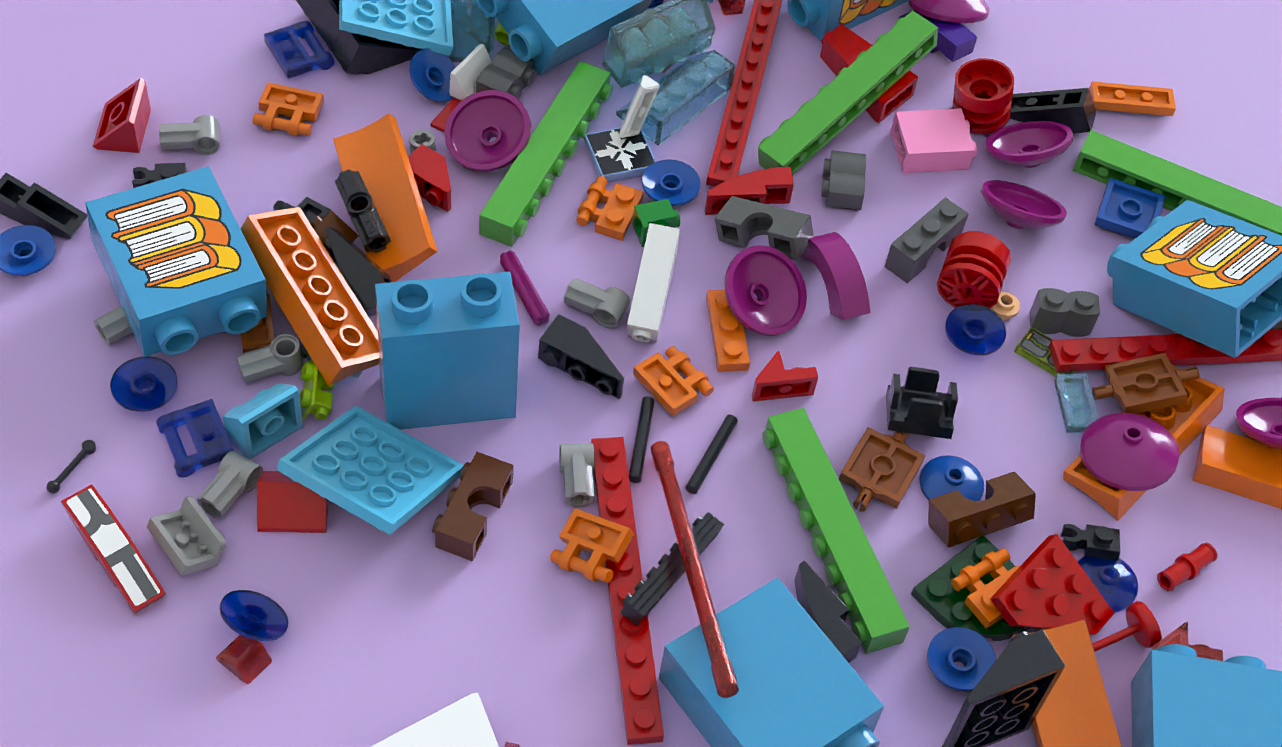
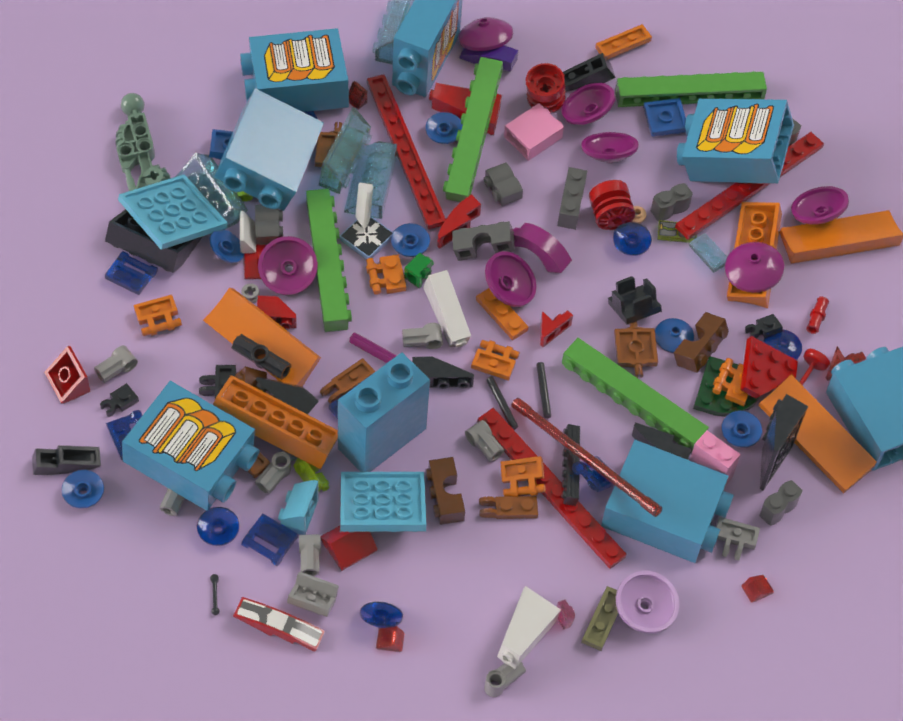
camera: 30 degrees left, 5 degrees up
dark orange plate [1092,353,1200,414] -> none
none -> blue dish [425,112,463,144]
none -> dark orange hinge [479,496,538,519]
none -> clear blue plate [572,456,618,493]
none -> bright pink brick [690,430,741,485]

